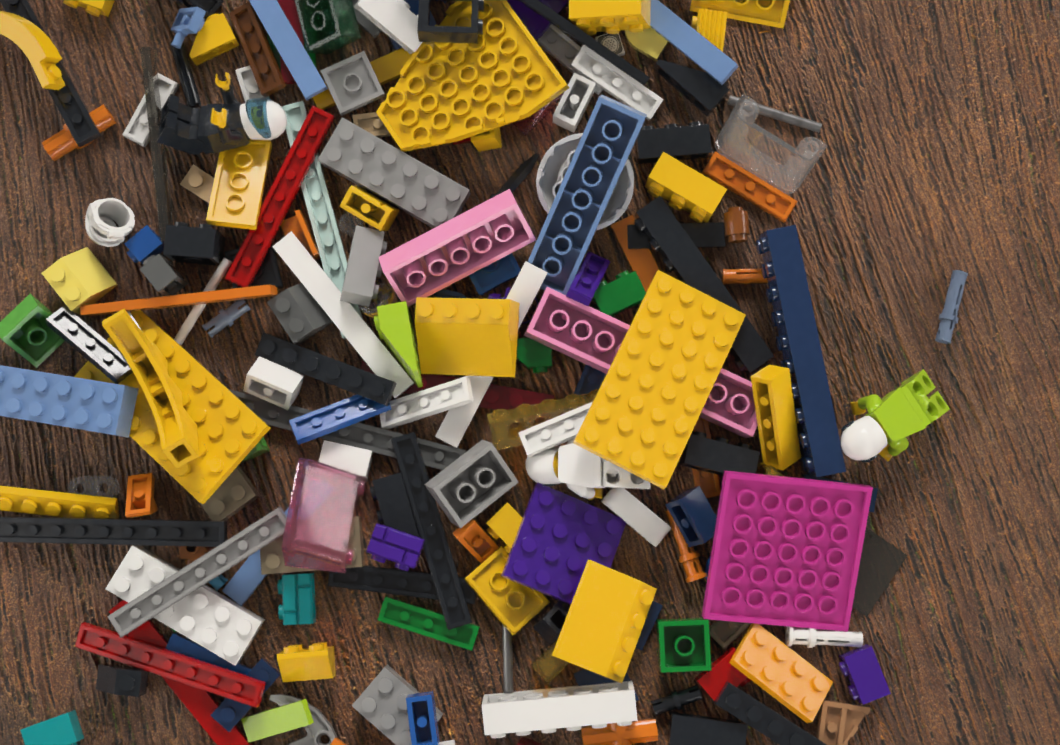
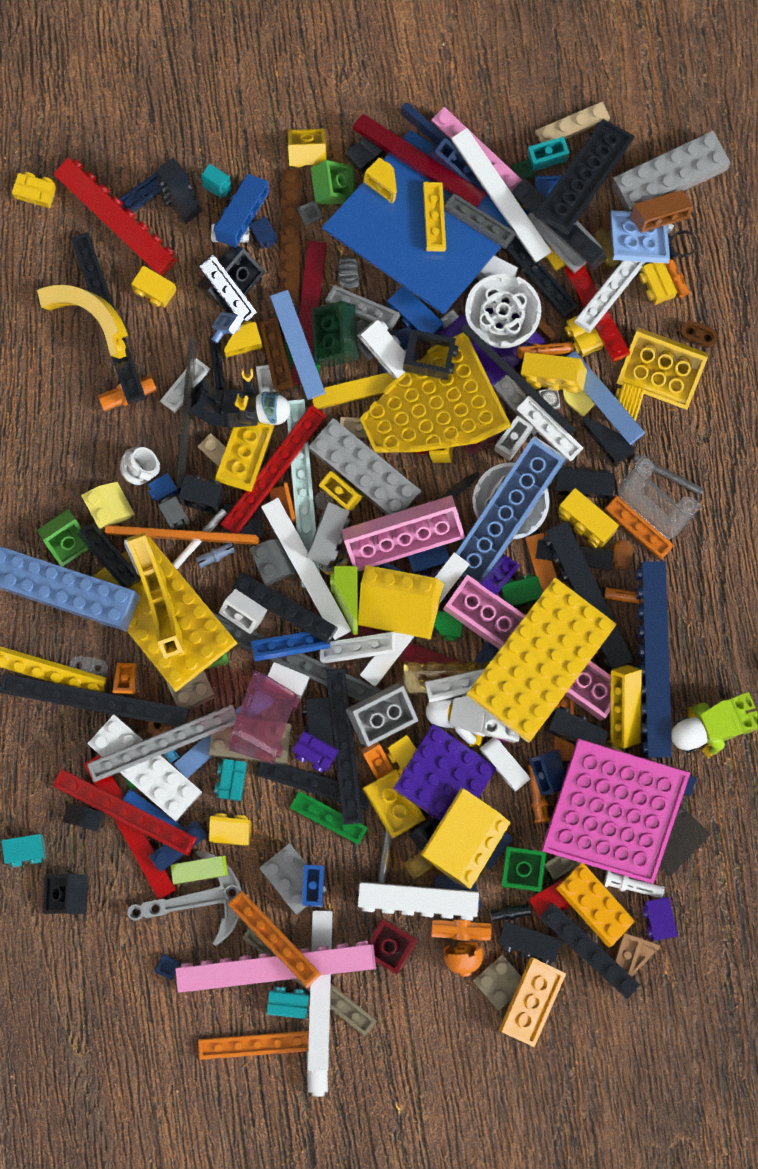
camera: 10 degrees right, 5 degrees down
light grey plate [320,51,385,116] -> none

